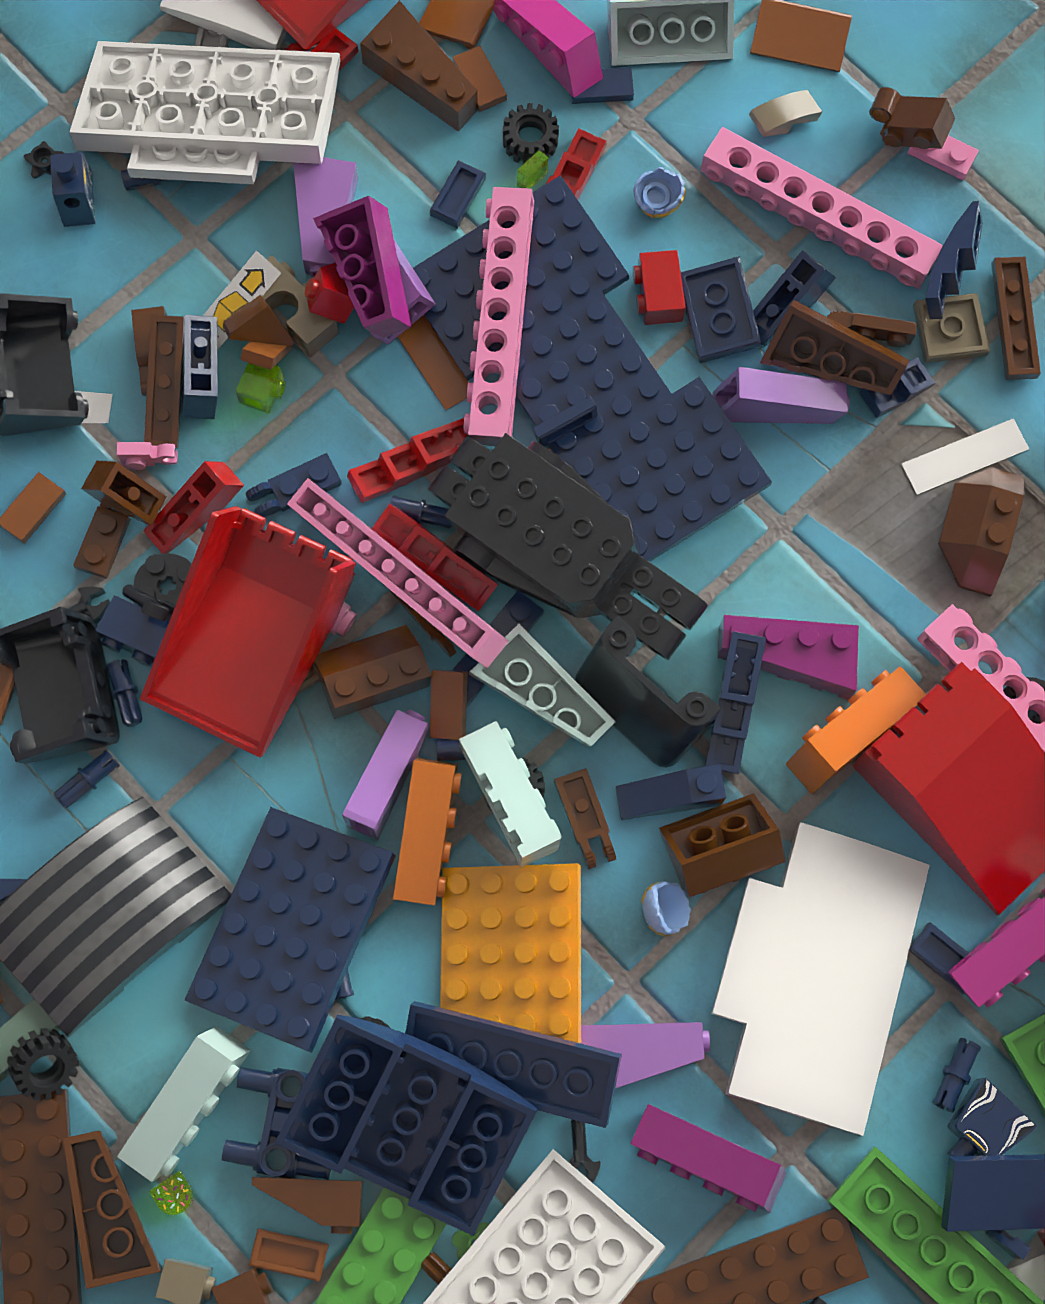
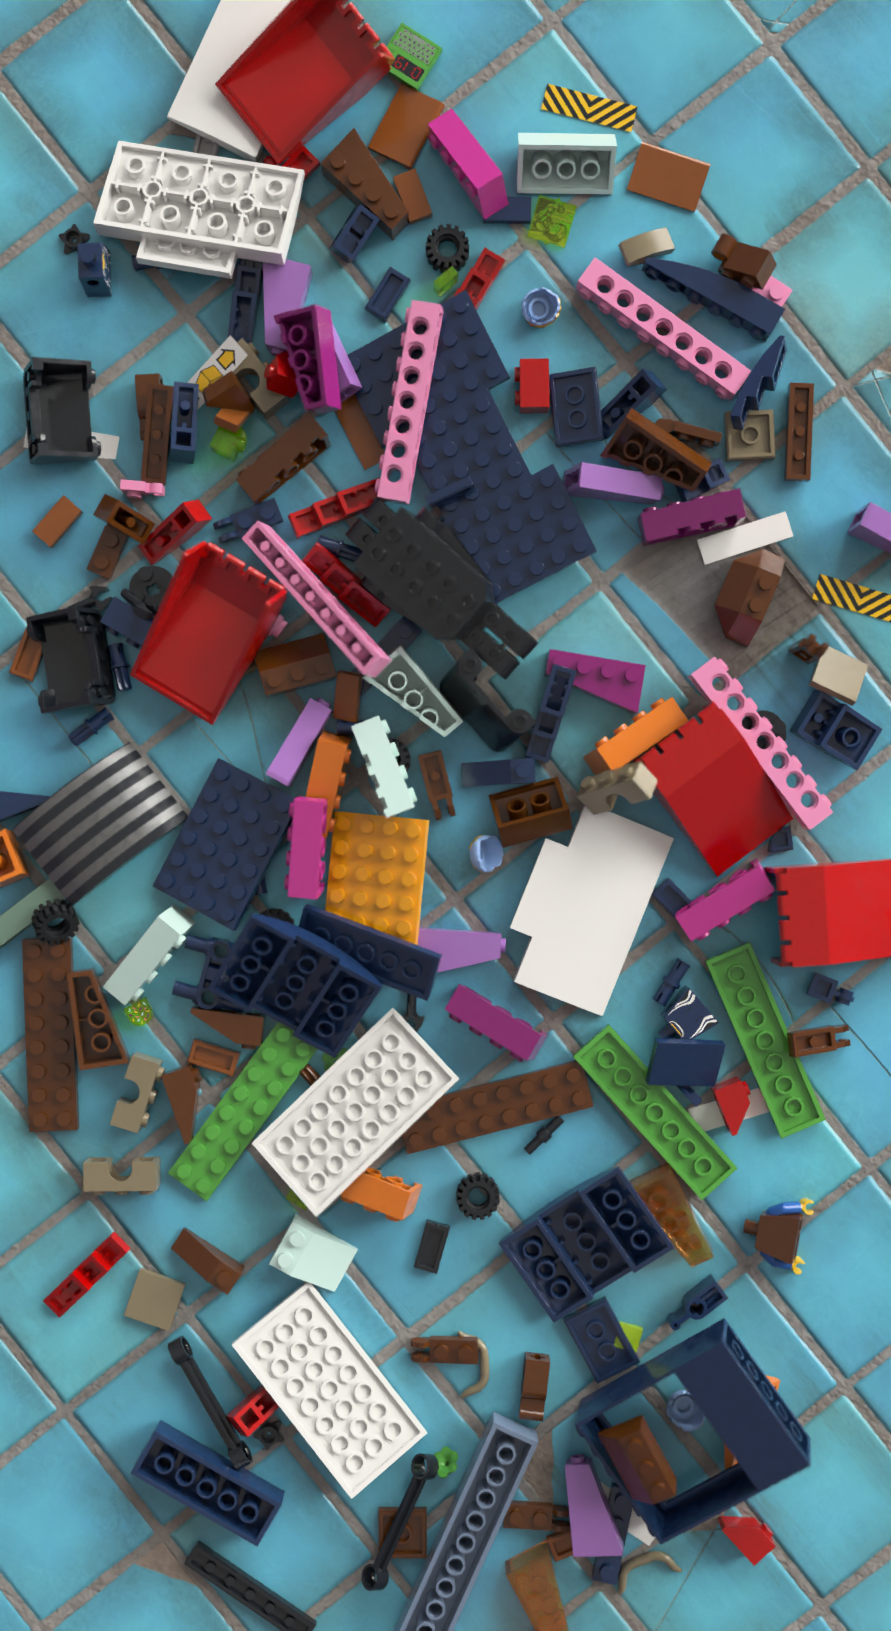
camera: 10 degrees right, 15 degrees up
none -> dark blue slope [228,258,263,343]
none -> reddish brown wedge [236,411,331,505]
none -> dark pink wedge [284,796,327,900]
none -> dark blue brick [329,204,380,263]
none -> clear neon green piece [527,195,577,248]
none -> dark tan arch [577,761,657,815]
none -> magenta wedge [638,488,746,546]
none -> dark blue slope [642,258,785,341]

